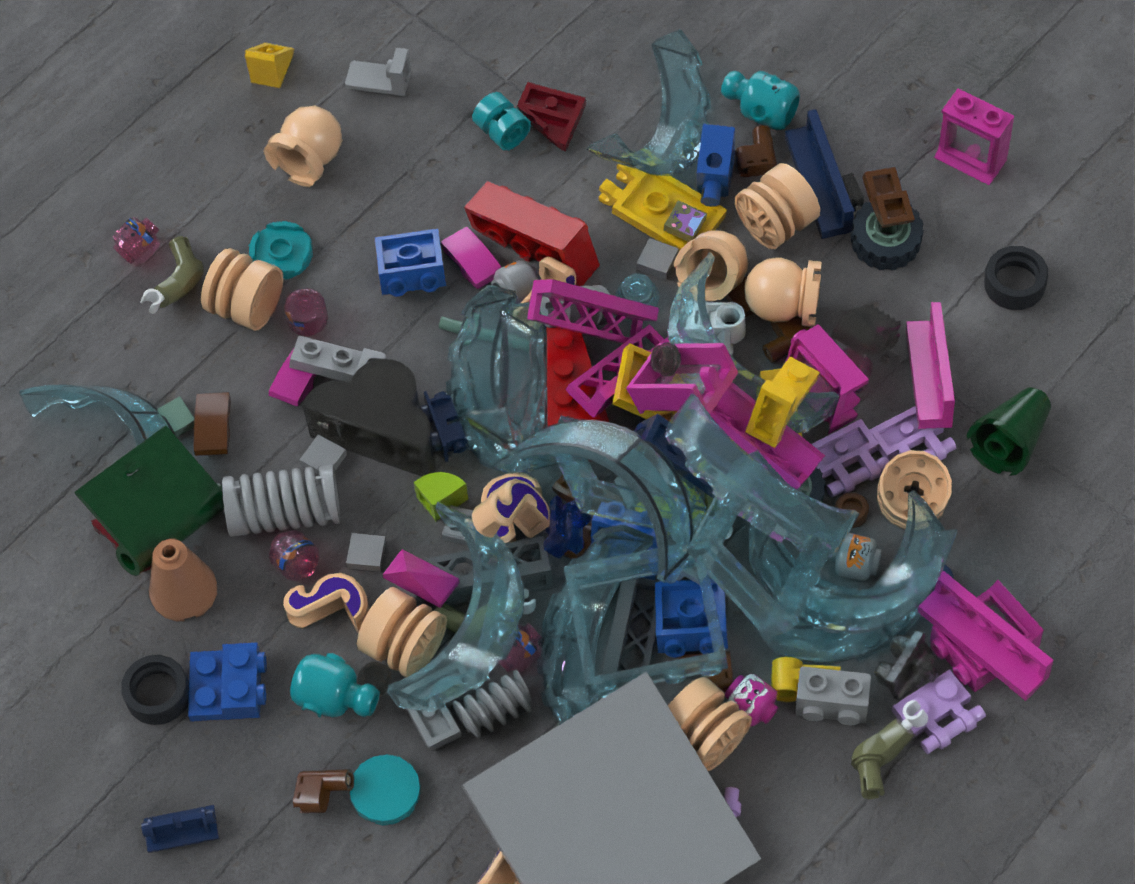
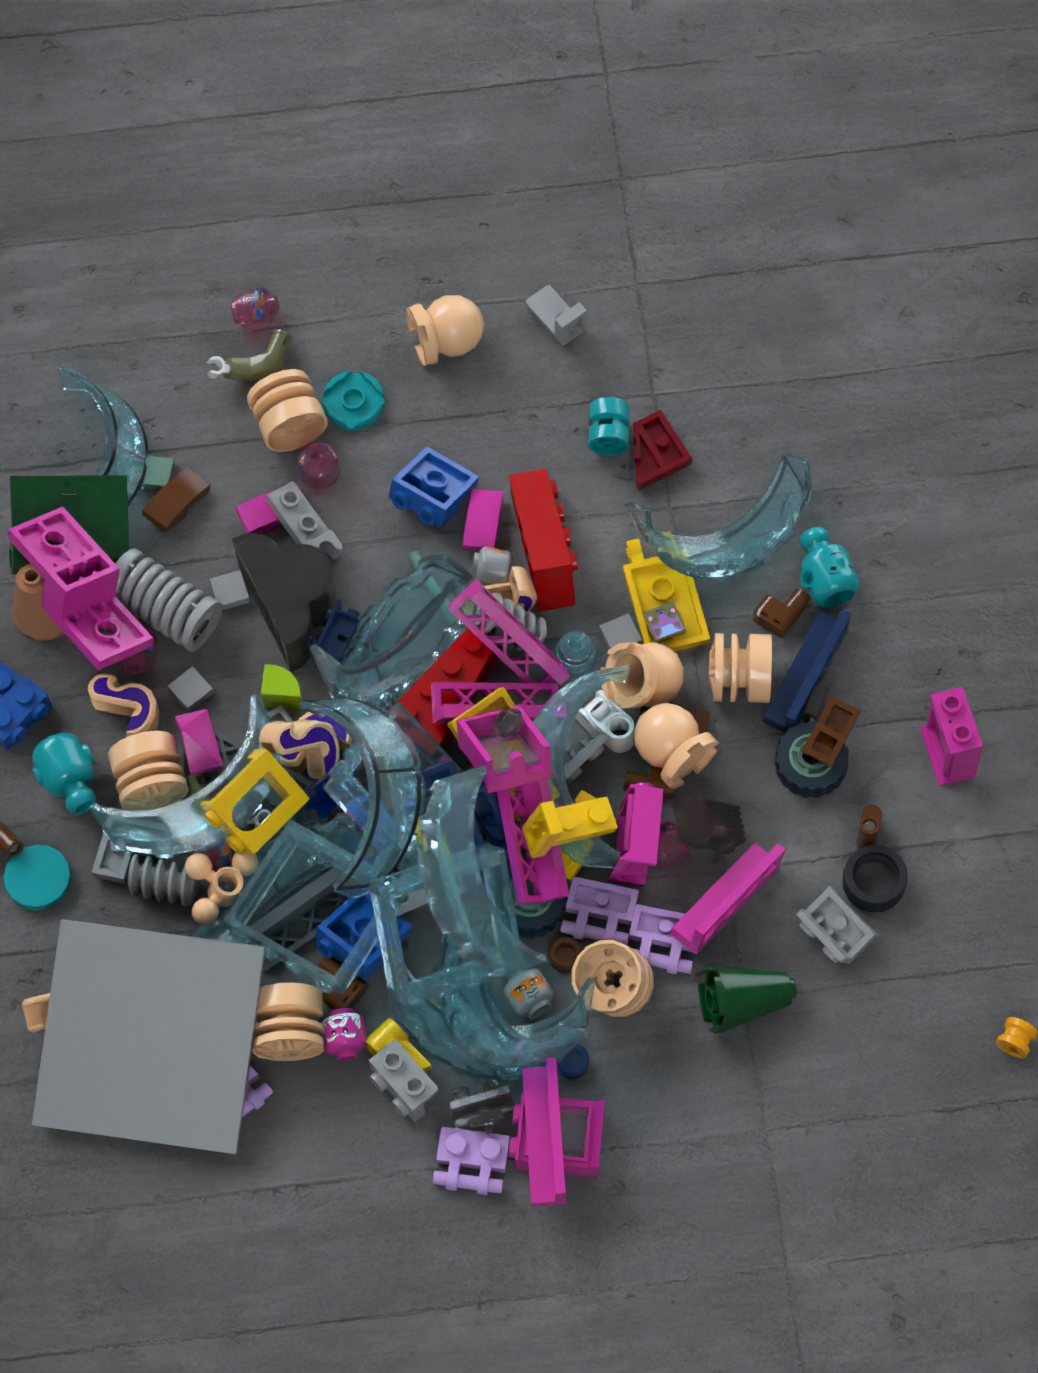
camera: 40 degrees right, 5 degrees up
yellow slope [245,43,294,88] -> none
blue torso [696,124,735,207] -> none
olive arm [851,700,928,799] -> none
none -> dark pink bracket [8,507,153,670]
none -> light nougat piece [185,850,259,925]
none -> yellow panel [199,749,310,854]
none -> light grey bracket [796,886,878,964]
none -> reddish brown piece [856,805,882,849]

